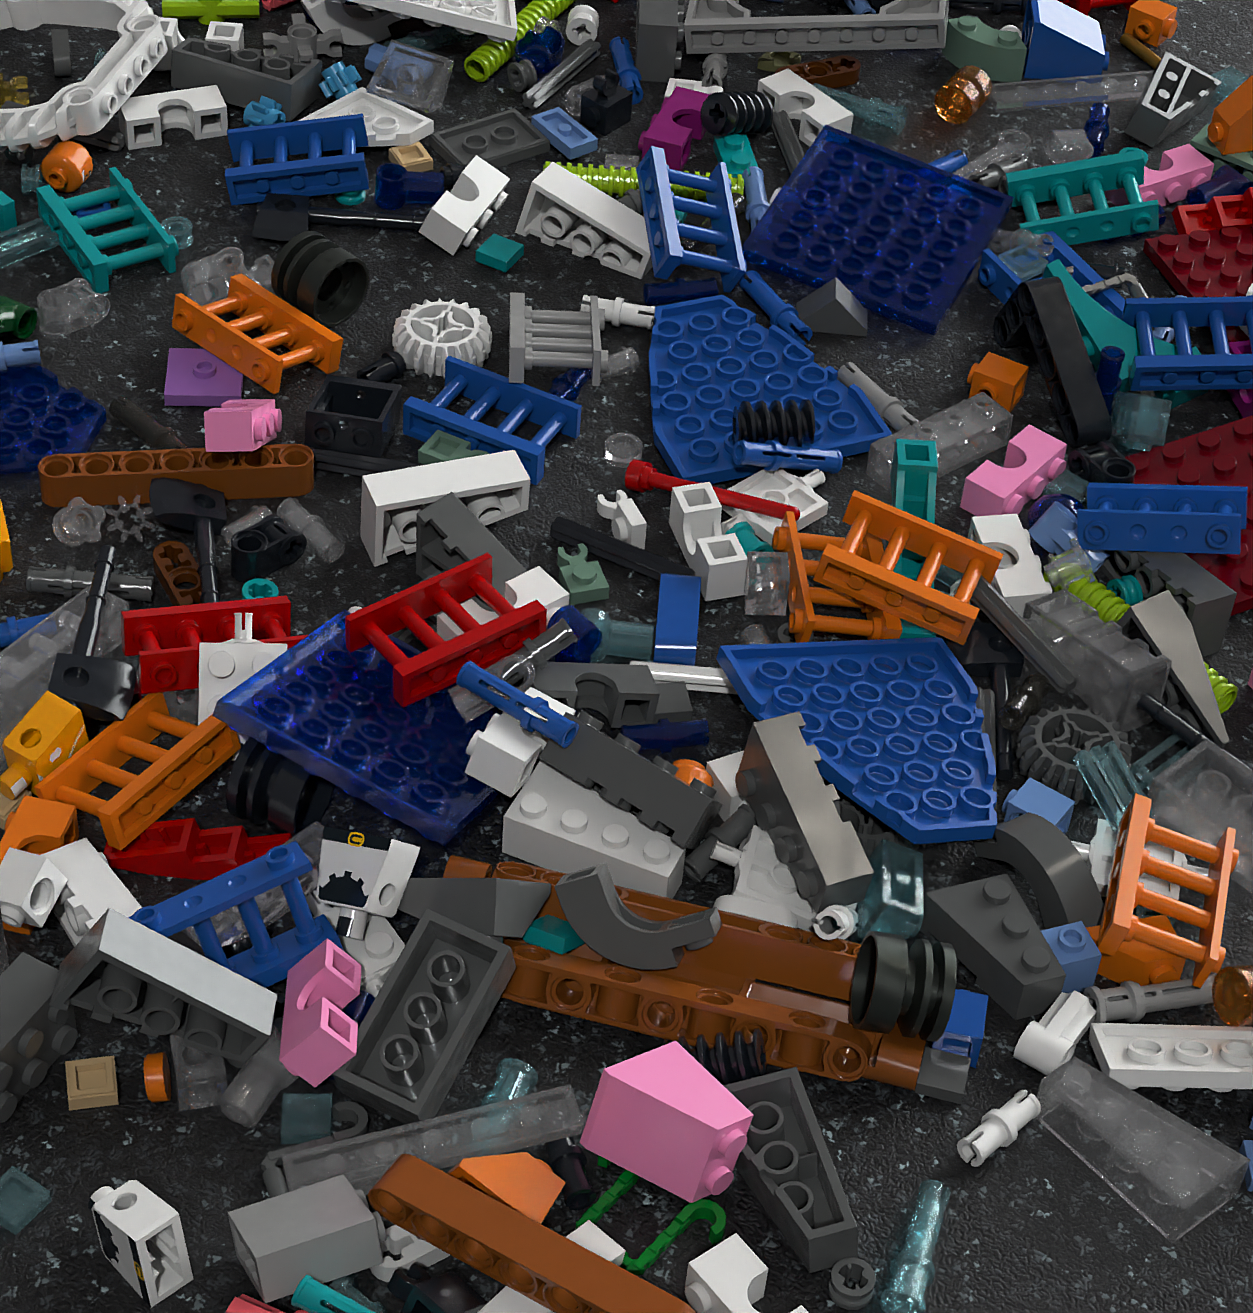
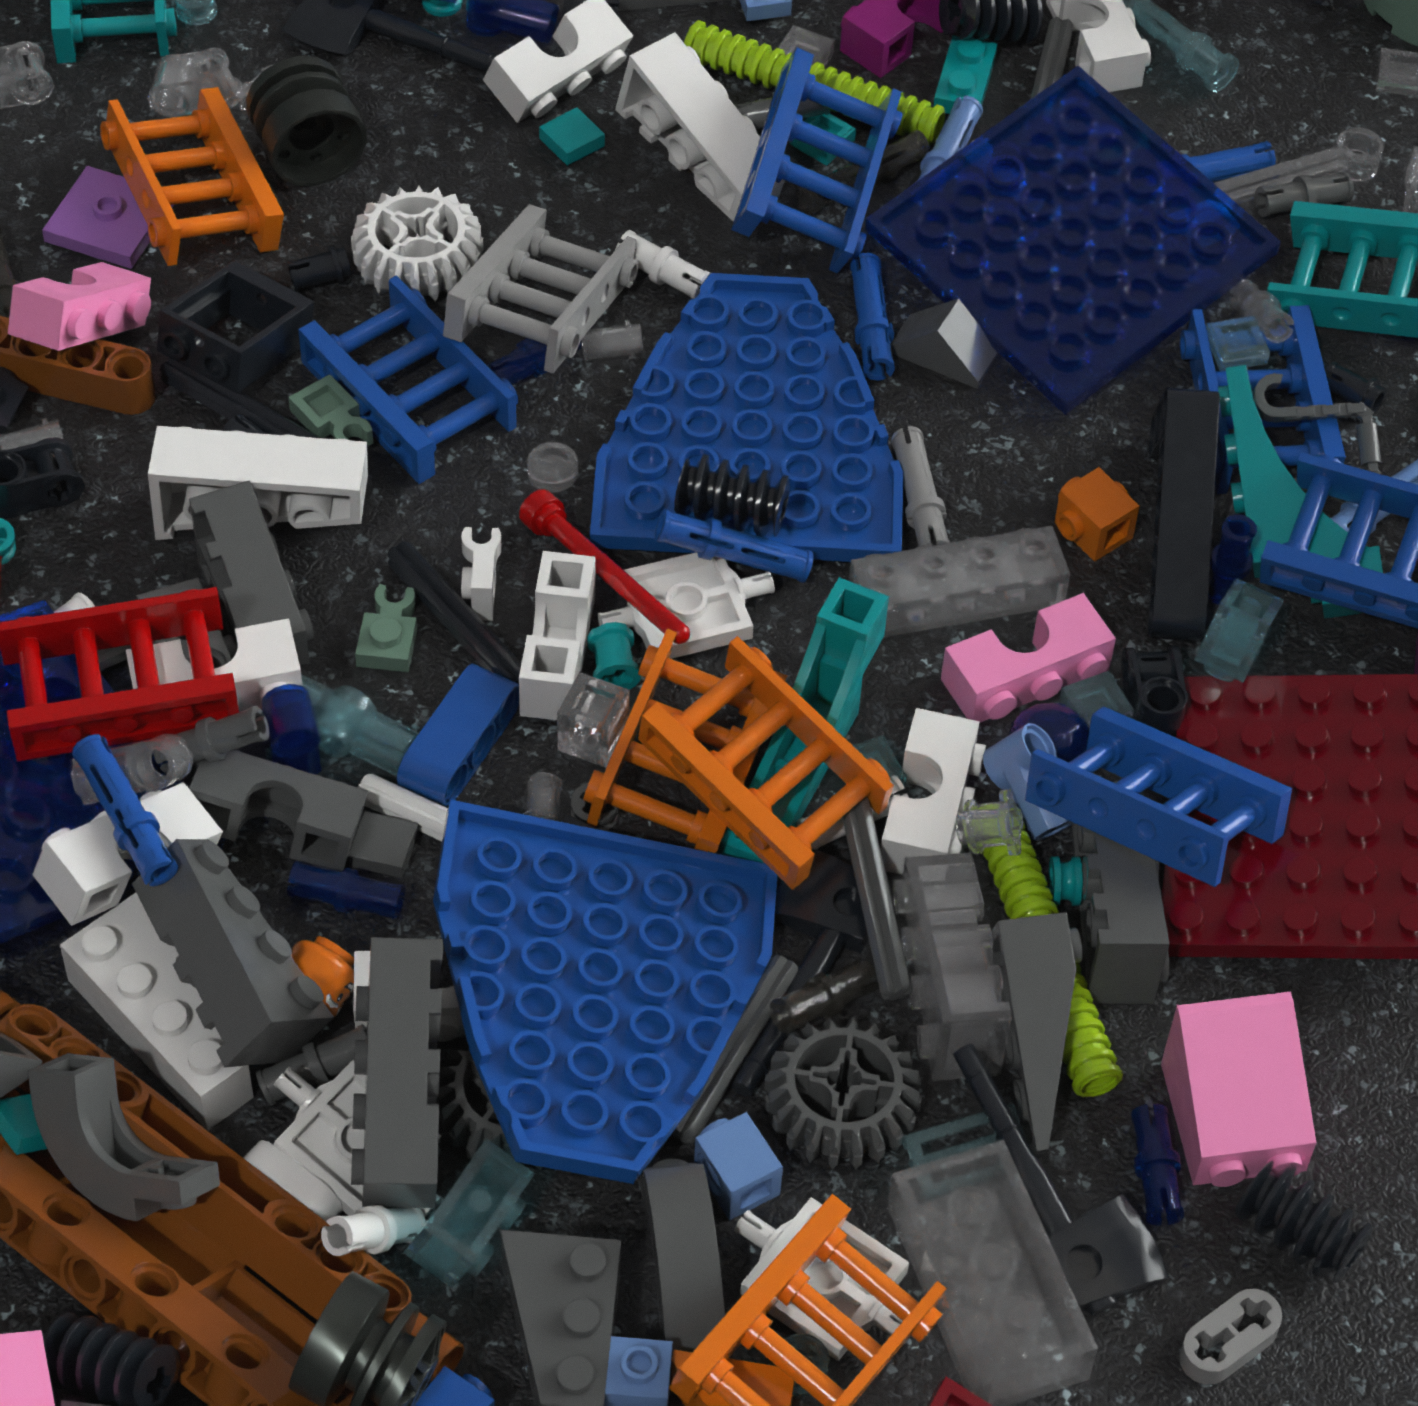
camera: 25 degrees right, 10 degrees up
clear pin [277,498,345,563] -> none
clear blue pin [643,278,718,306] -> none
clear orange wheel [934,66,992,124] -> none
clear light blue tile [1073,741,1155,832] -> none

